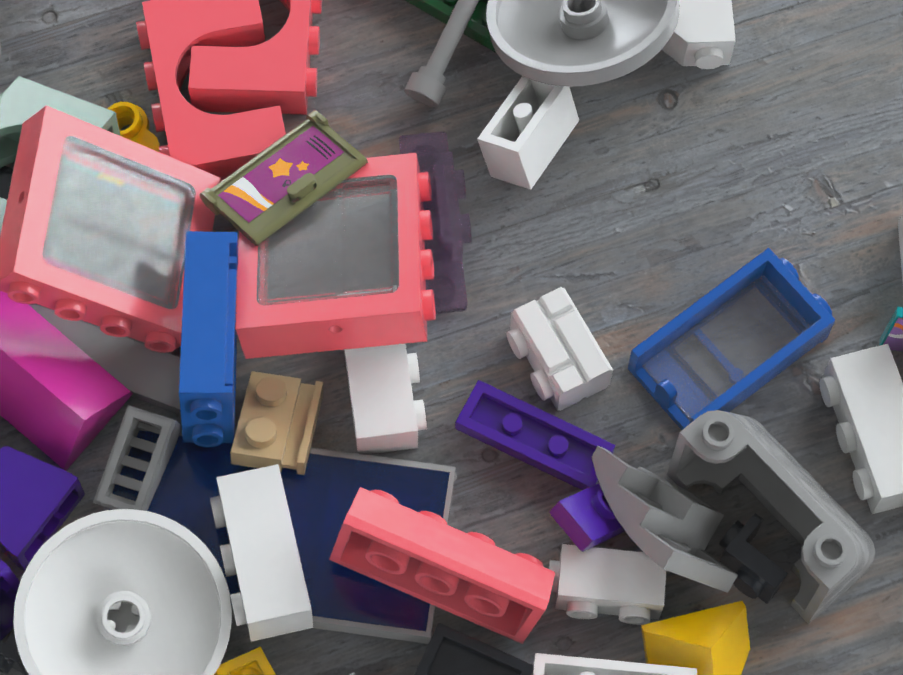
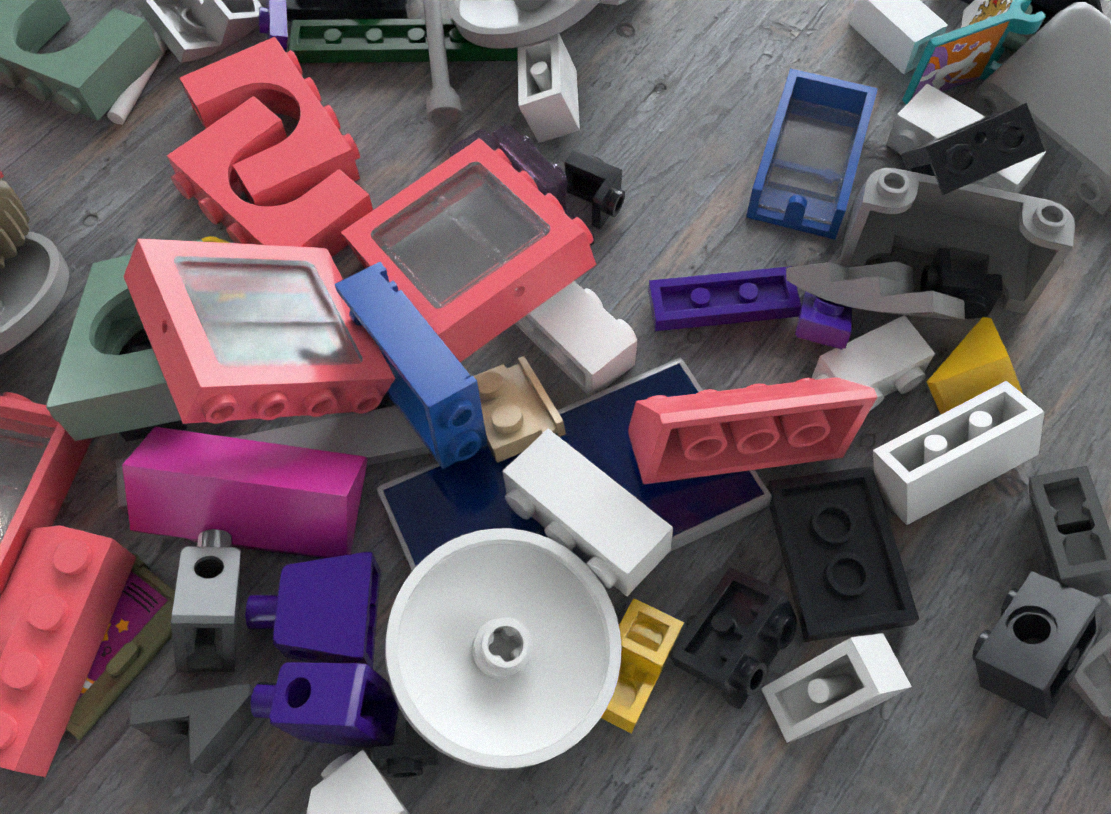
camera: 30 degrees left, 5 degrees down
light grey slope [93,405,182,511] -> none
door [199,110,368,246] -> none
white brick [506,287,613,411] -> none
none -> black bracket [564,149,625,229]
none -> black window [901,103,1045,195]

